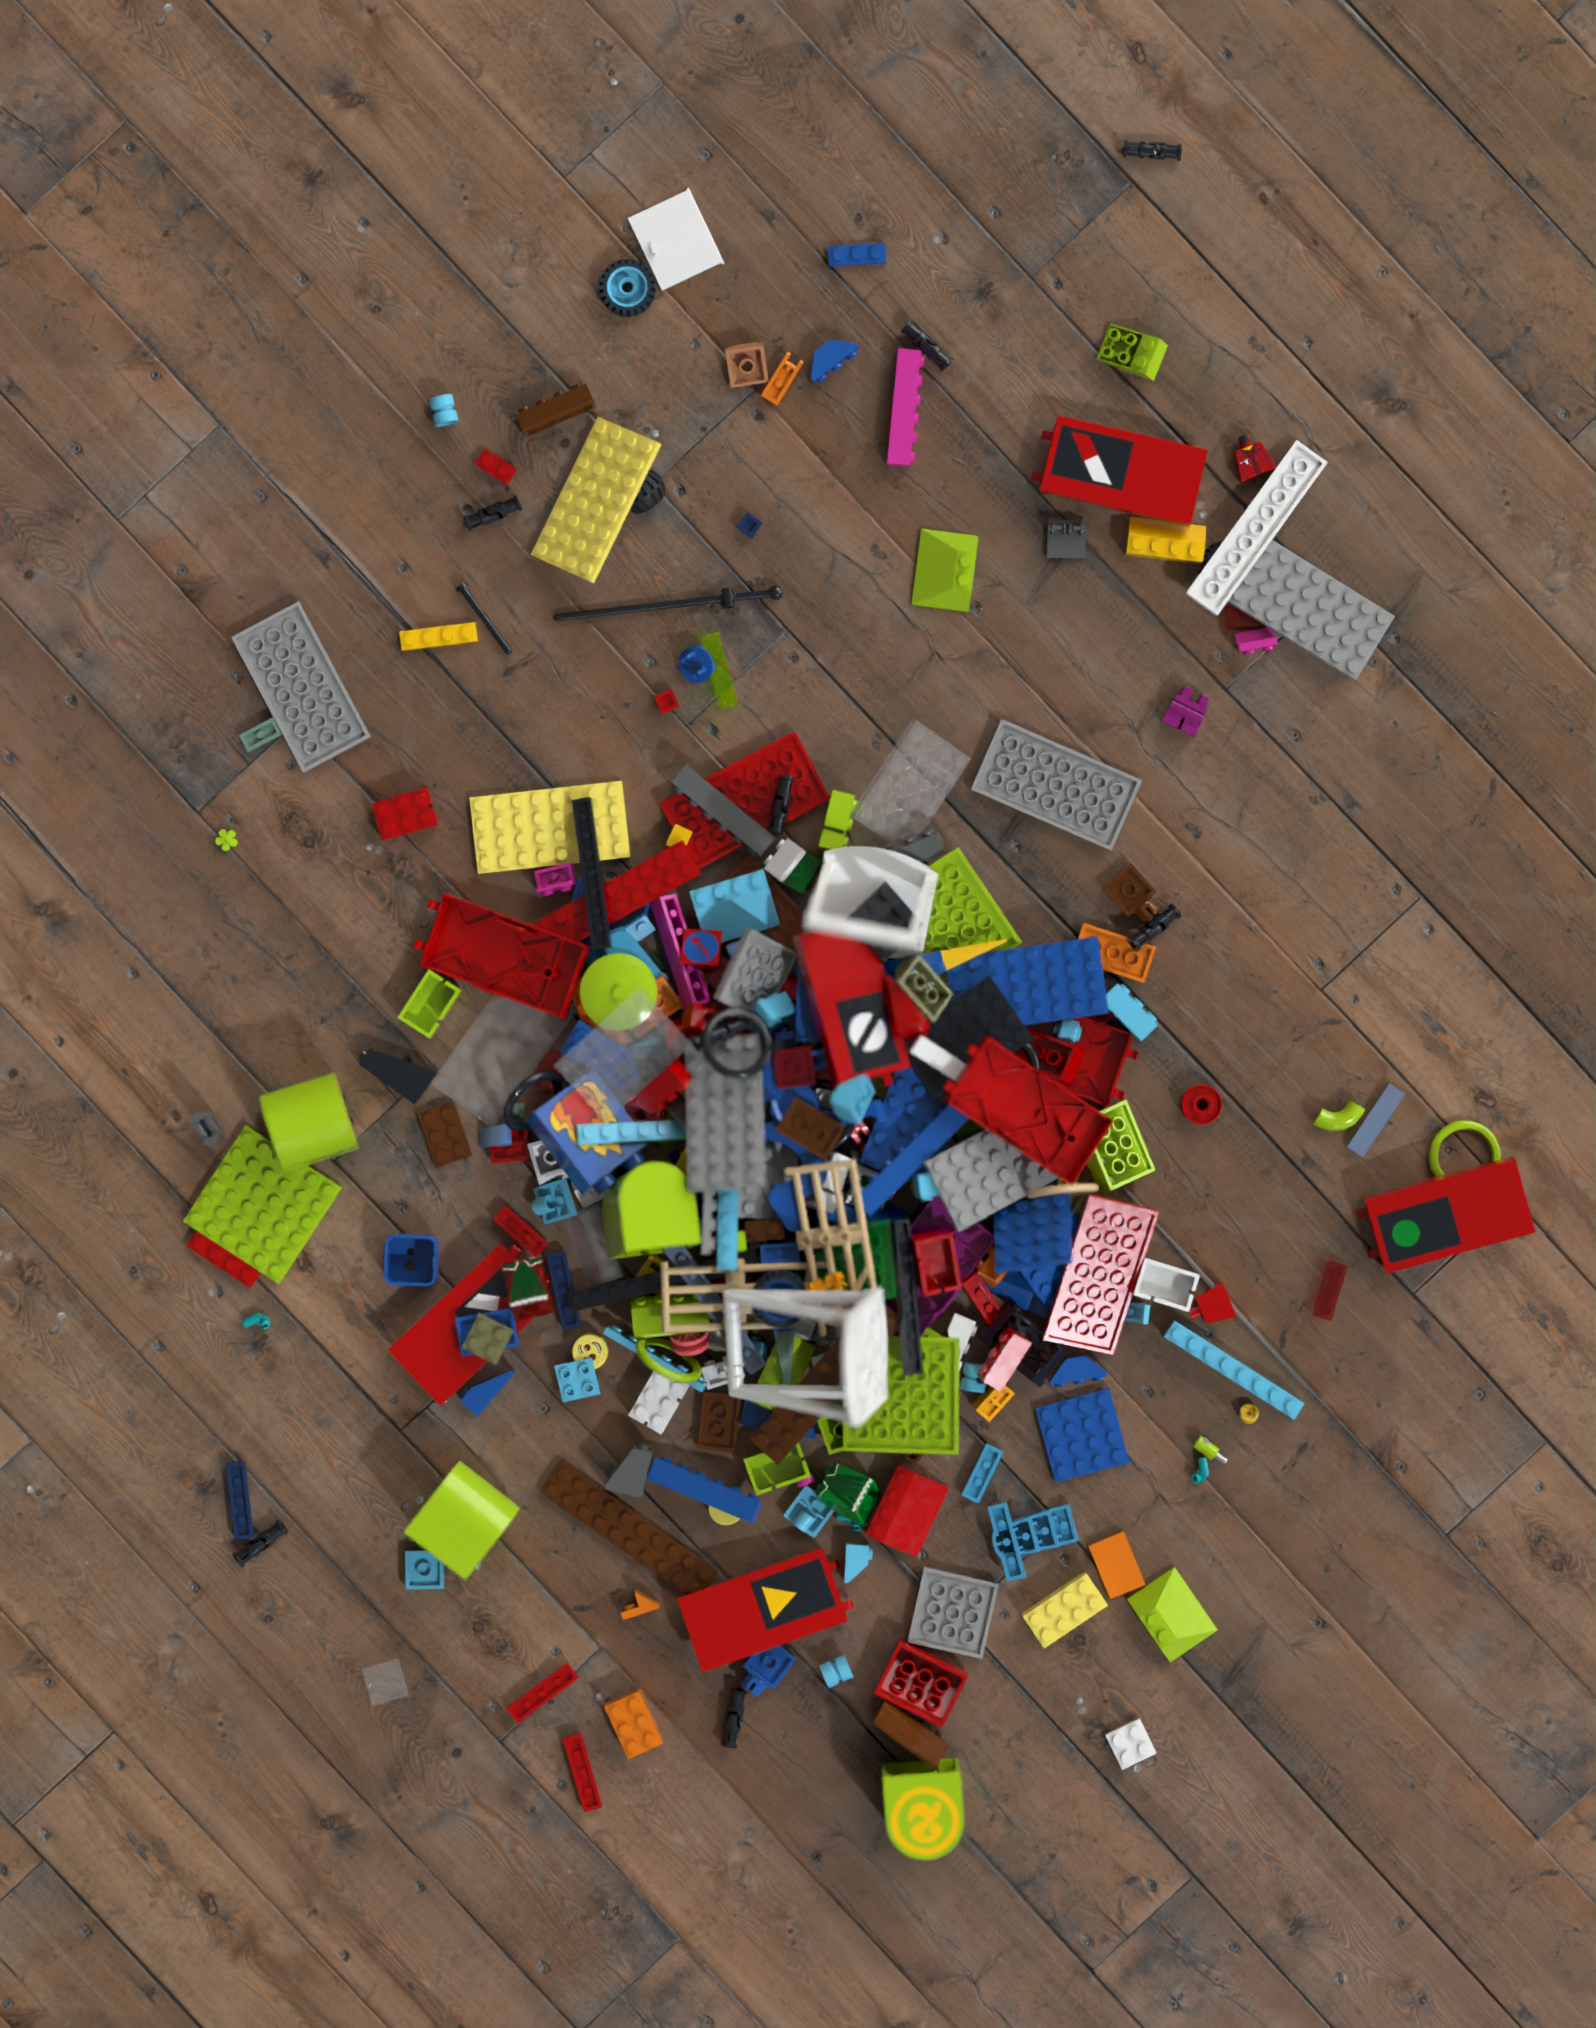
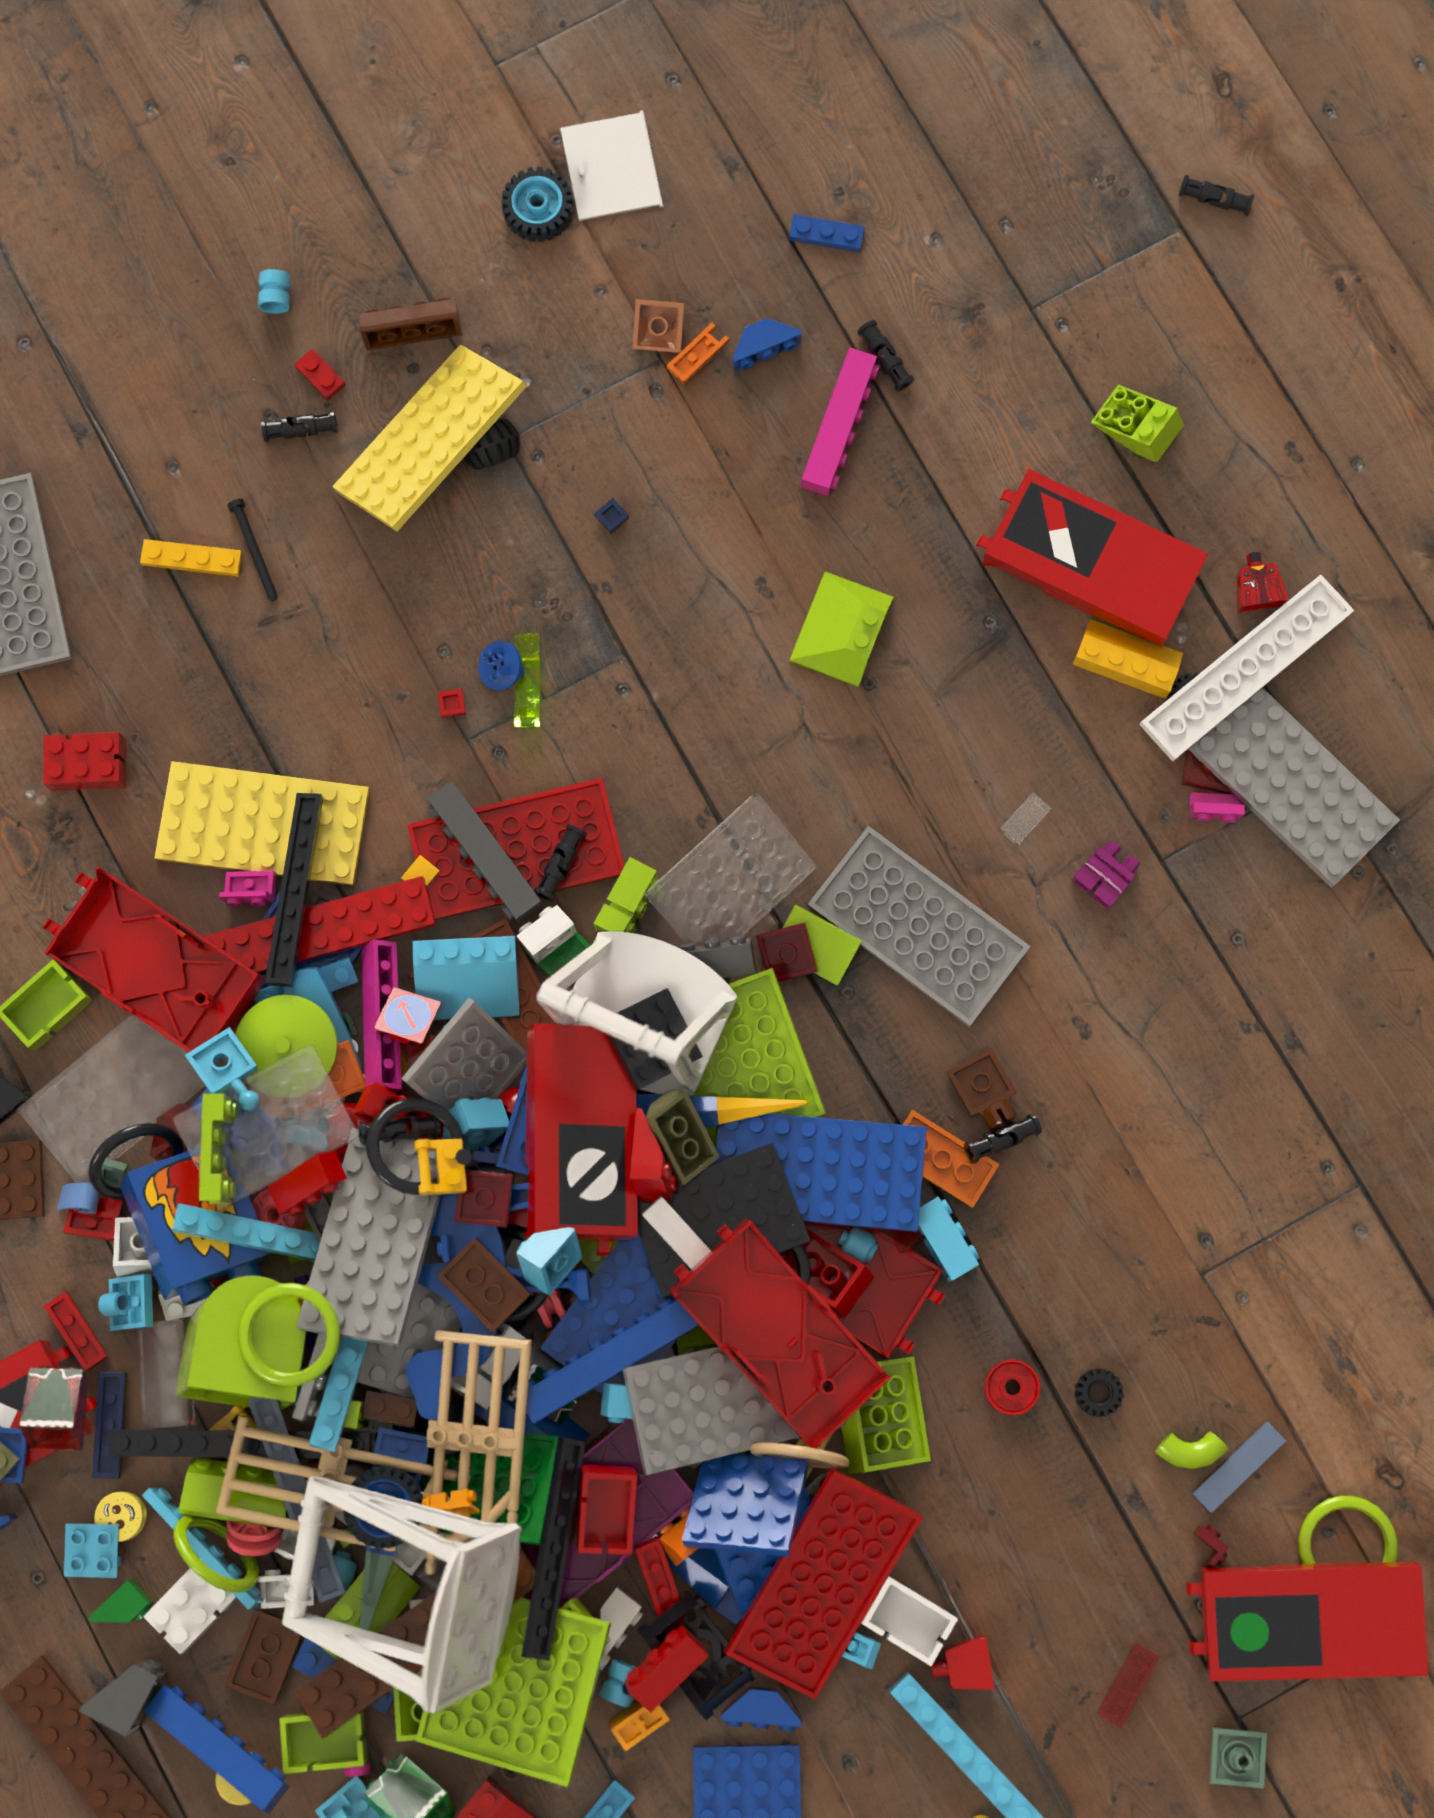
camera: 20 degrees right, 10 degrees down
black bar [553,585,782,621] -> none
dark grey hinge [1047,519,1087,559] -> none
none -> green slope [88,1578,154,1623]
none -> medium azure plate [185,1027,260,1112]
none -> lime piece [199,1094,238,1204]
none -> lime wedge [239,1283,340,1387]
none -> yellow plate [414,1139,467,1195]
none -> dark red tile [756,922,818,982]
none -> lime tile [783,905,862,986]
none -> clear tile [1000,792,1052,846]
none -> black tyre [1074,1369,1124,1417]
none -> dark red bracket [1193,1525,1228,1568]
none -> sand green plate [1209,1727,1267,1789]

